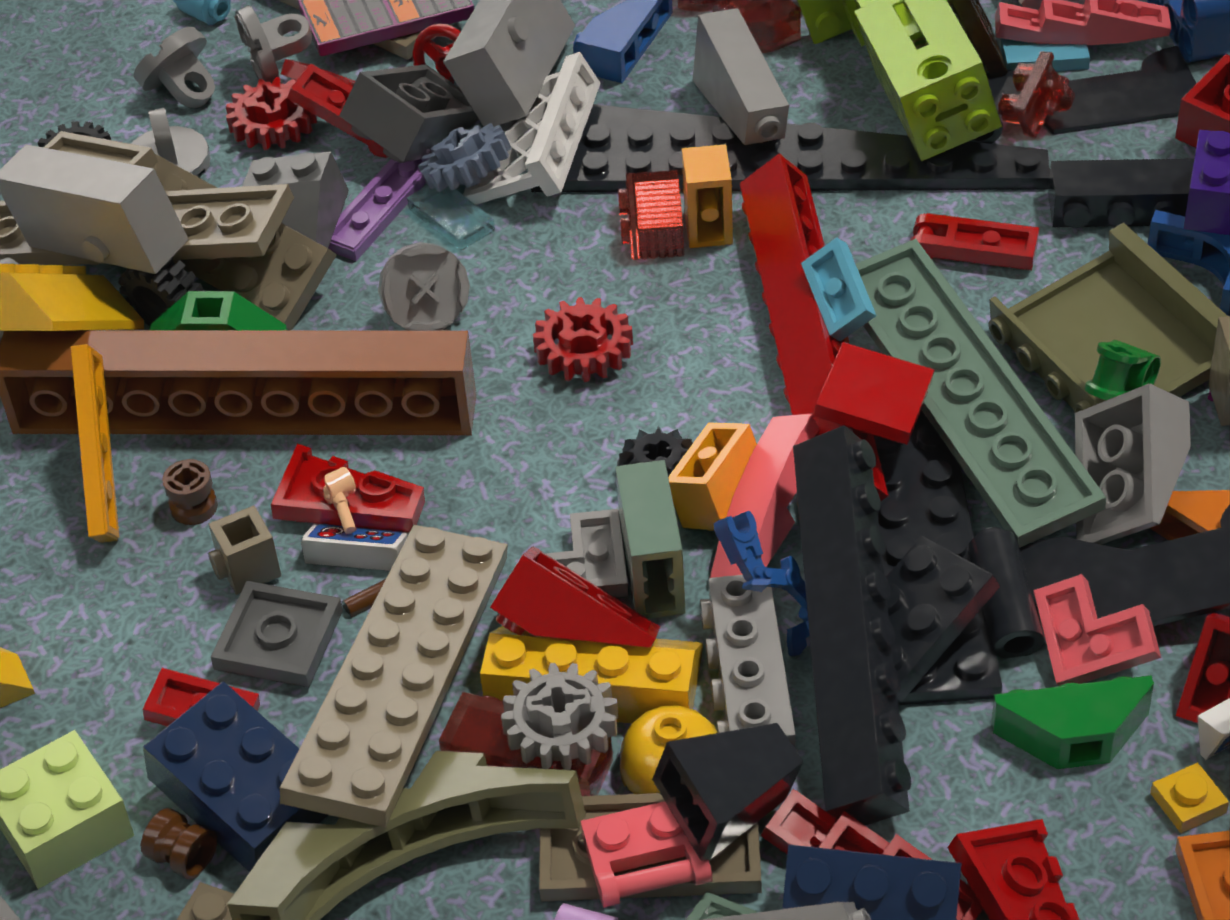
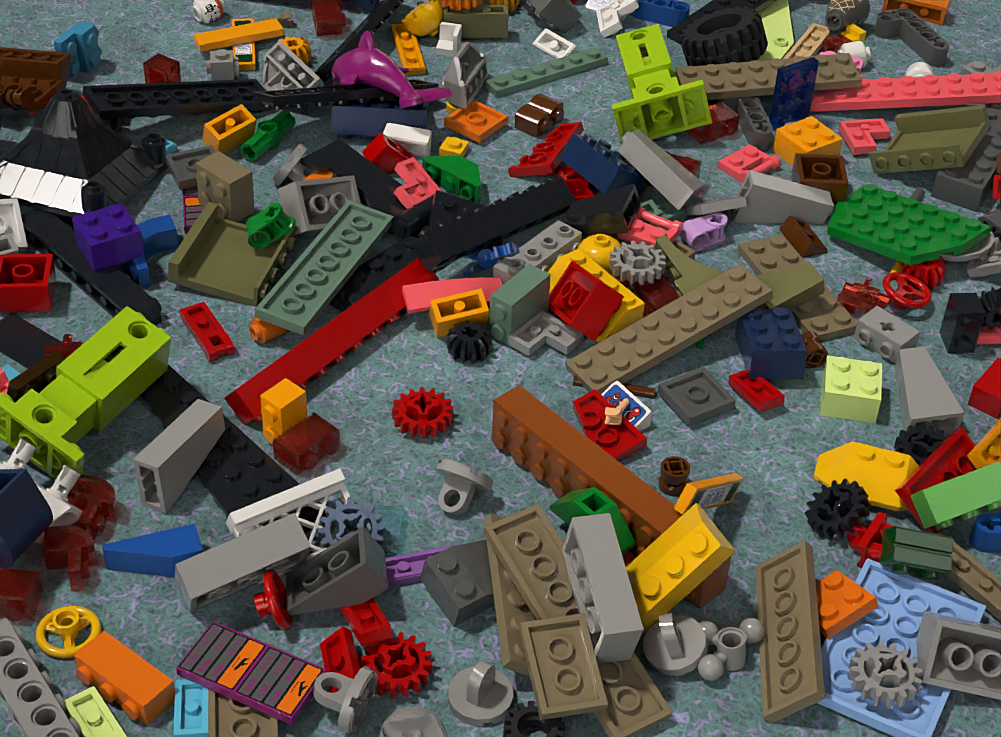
camera: 140 degrees left, 5 degrees down
dark tan brick [208,505,281,595] -> none
medium azure plate [801,237,877,341] -> none
red tile [813,342,935,445] -> none

